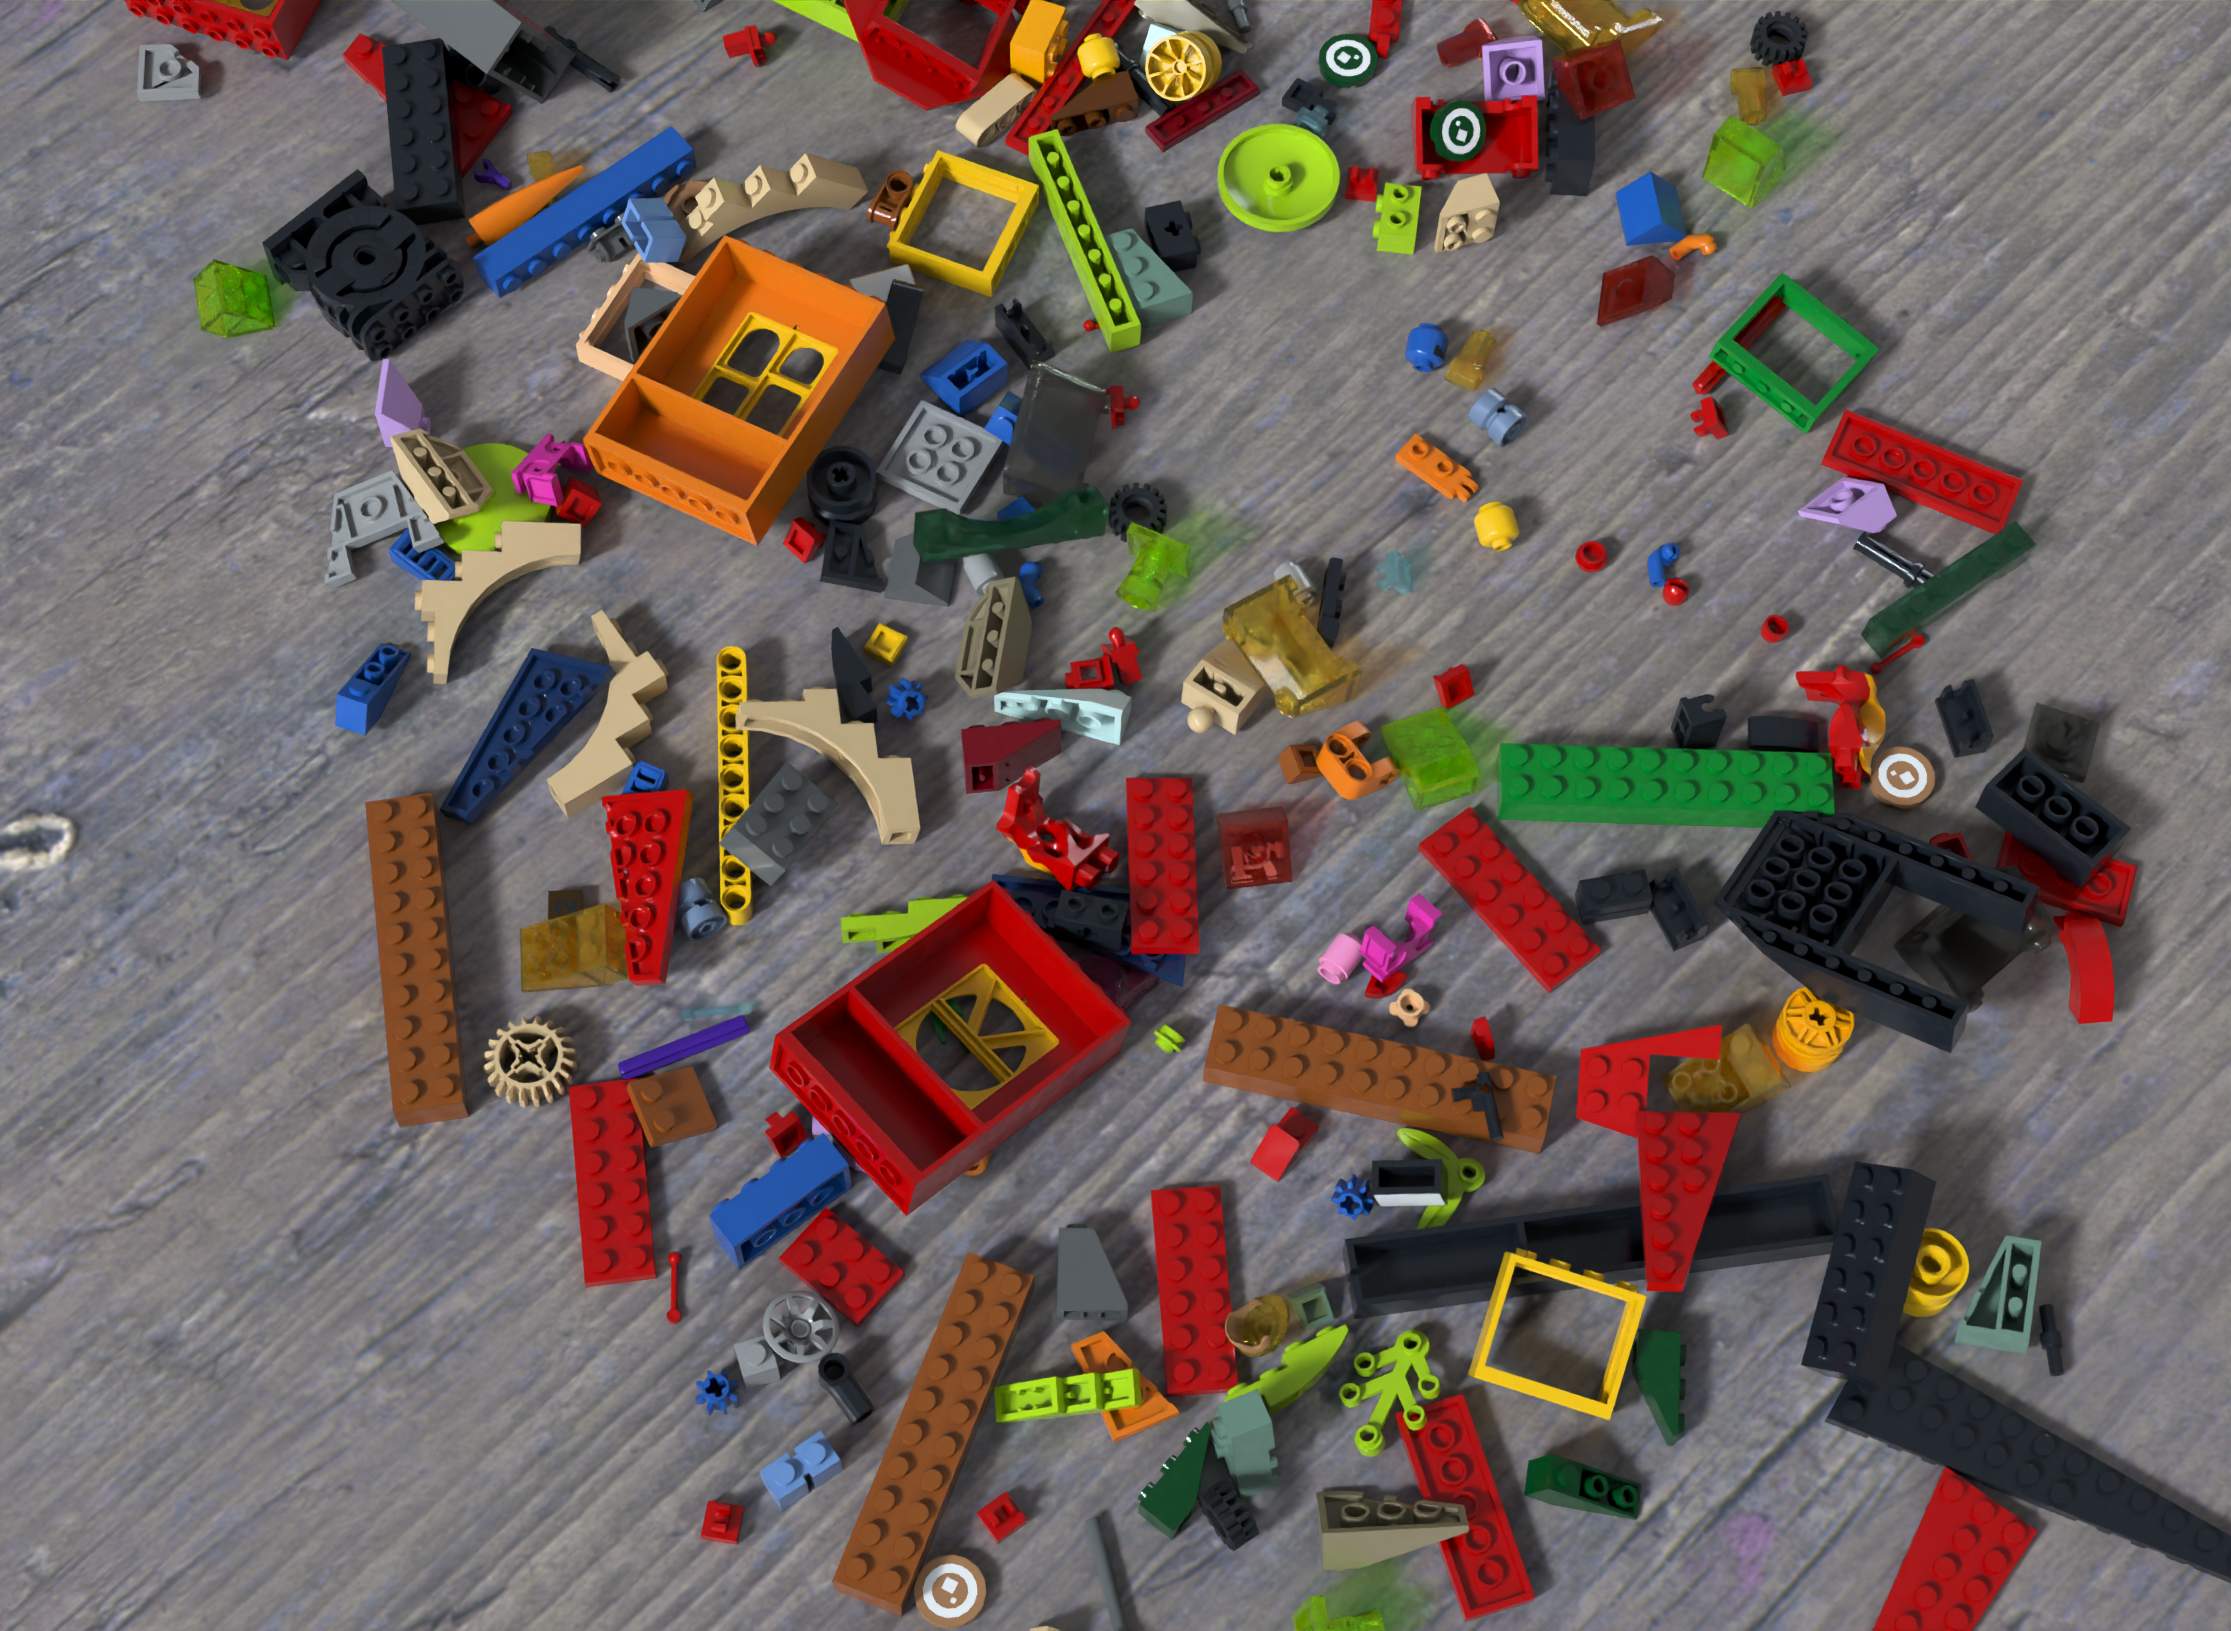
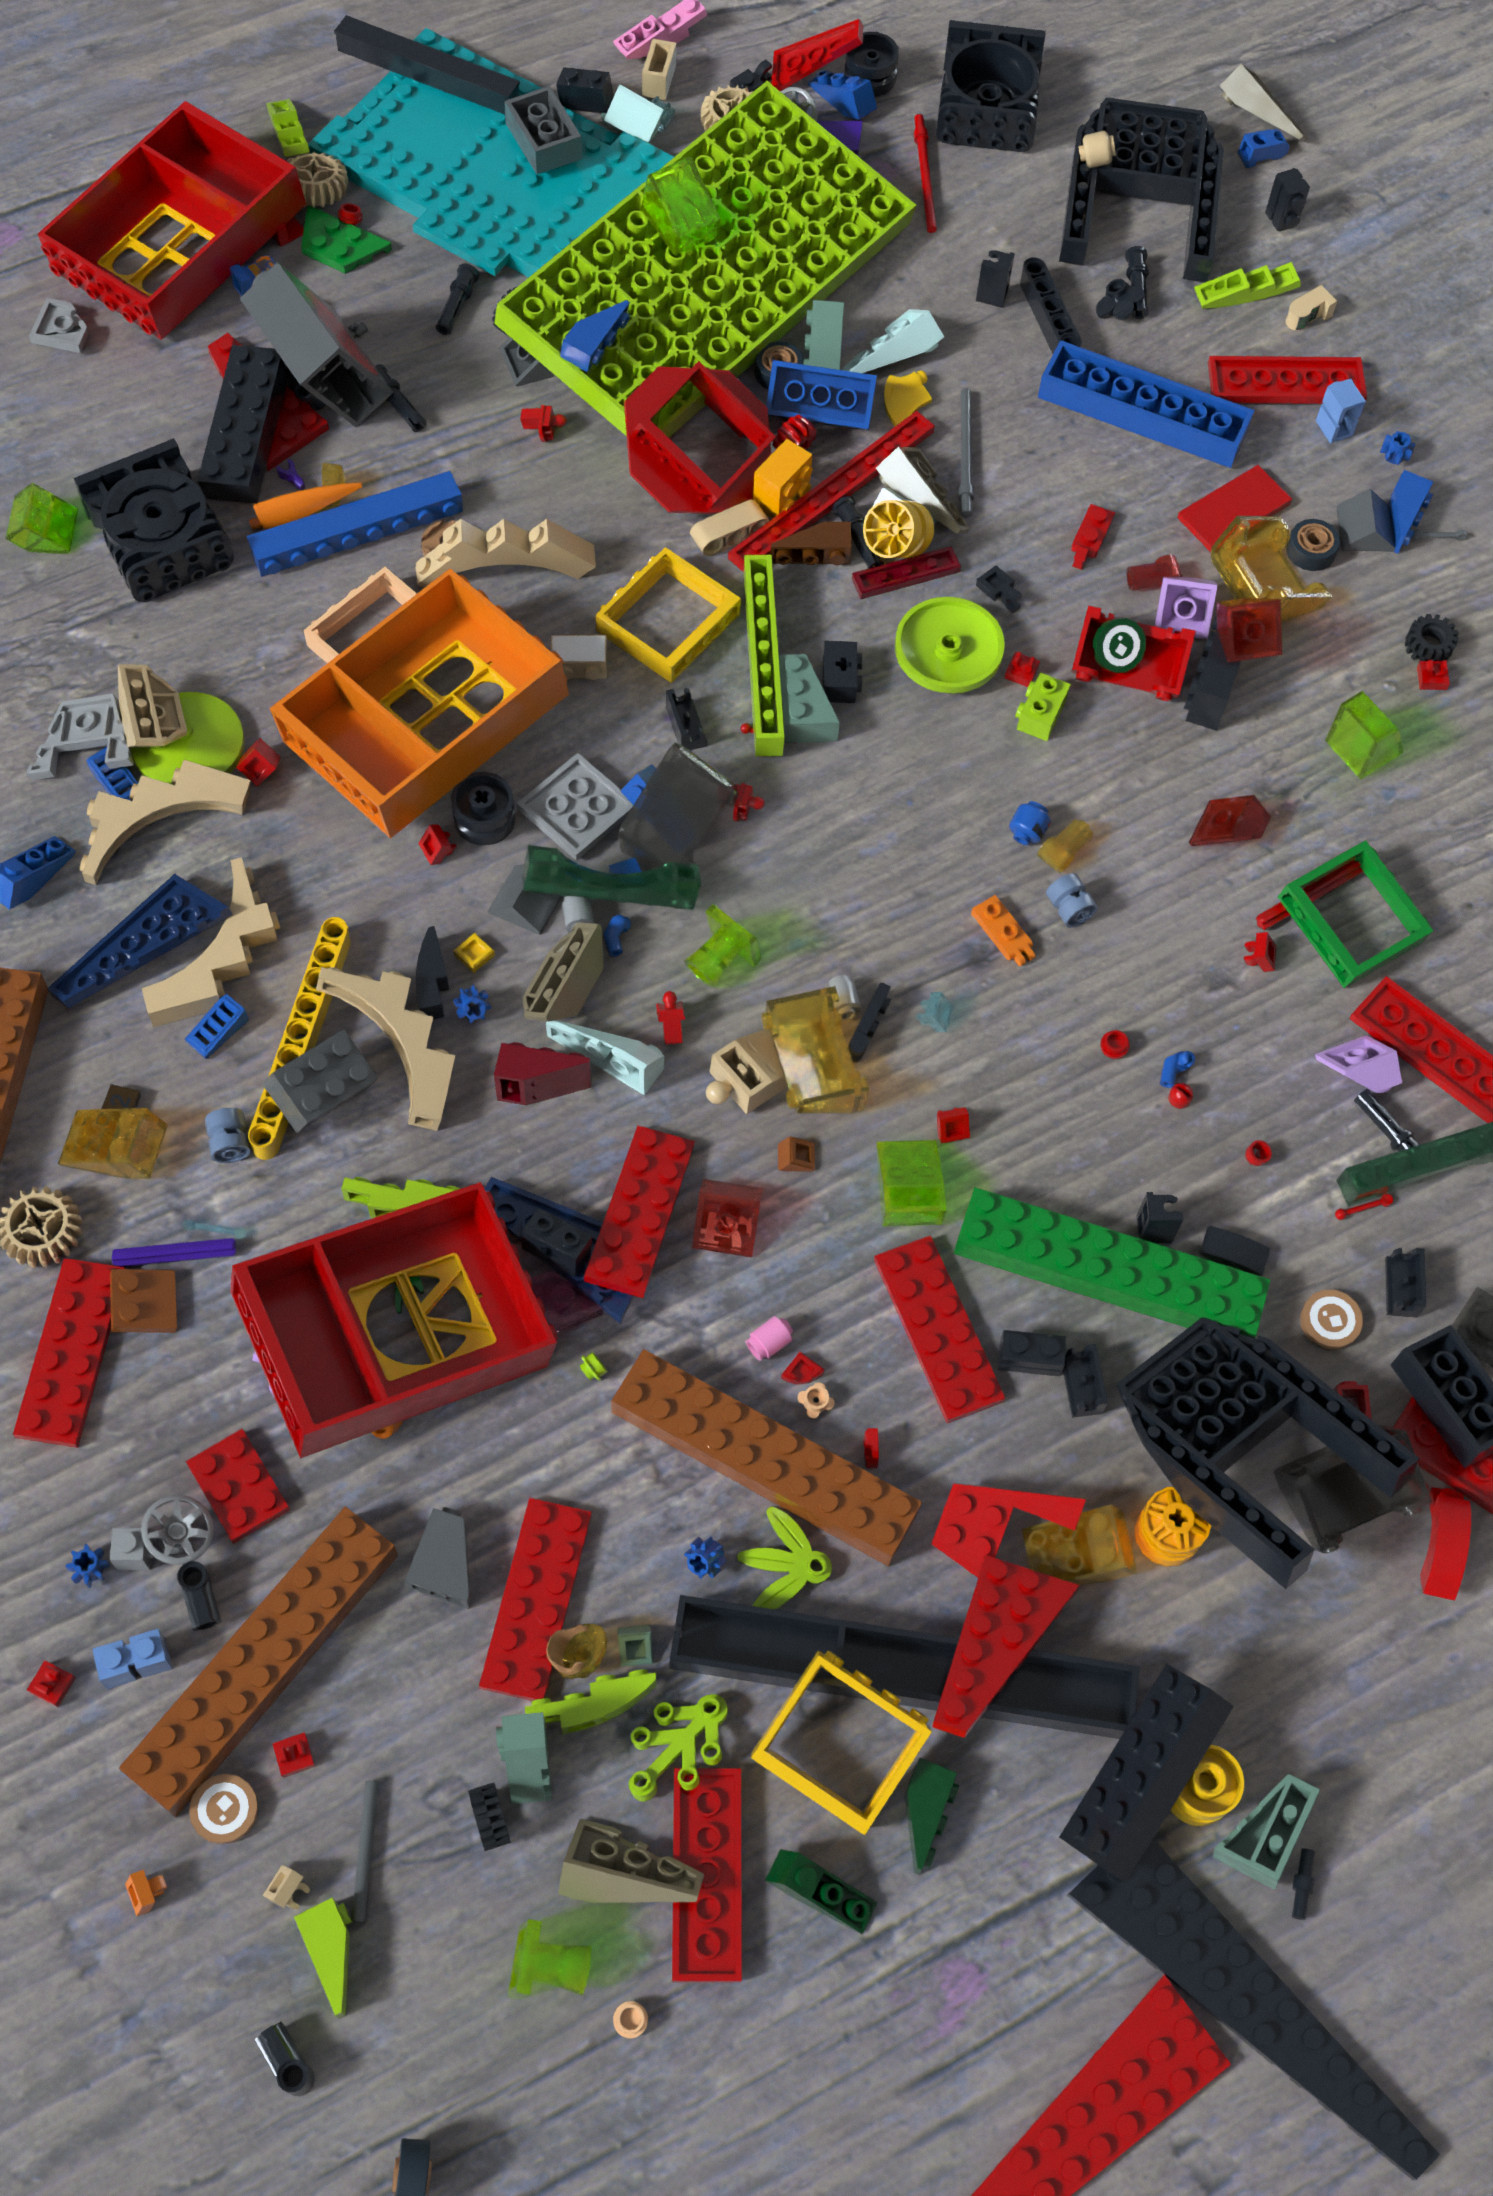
camera: 15 degrees right, 0 degrees up
lavender slope [375,359,431,447] -> none
dark pink piece [511,434,594,507] -> none
dark grey hinge [587,212,635,263] -> none
red wing [601,789,694,986] -> none
medium blue piece [621,198,686,263] -> none
dark grey slope [624,287,681,363] -> none
red hinge [666,1251,682,1324] -> none
blue brick [709,1133,852,1270] -> none
red tile [765,1111,809,1158] -> none
black wing [820,520,883,593] -> none
dark orange piece [866,170,913,231] -> none
black beam [876,279,924,375] -> none
blue slope [919,340,1008,417] -> none
lime slope [994,1369,1142,1423] -> none
red hips [996,766,1120,891] -> none
red window [1065,655,1114,691] -> none
orange wing [1071,1331,1180,1444] -> none
yellow head [1077,33,1120,81] -> none
black tyre [1109,482,1167,545] -> none
dark green slope [1138,1422,1211,1540] -> none
red slope [1250,1107,1319,1182] -> none
clear light blue tile [1294,105,1328,141] -> none
orange piece [1316,720,1401,800] -> none
dark green tile [1318,34,1378,88] -> none
dark pink piece [1359,893,1443,983] -> none
black brick [1371,1159,1448,1206] -> none
tan slope [1434,173,1500,253] -> none
black hose [1451,1072,1504,1141] -> none
yellow head [1474,501,1520,552] -> none
blue slope [1615,172,1687,246] -> none
orange arm [1669,233,1717,260] -> none
clear yellow piece [1730,67,1767,126] -> none
red hips [1795,665,1886,789] -> none

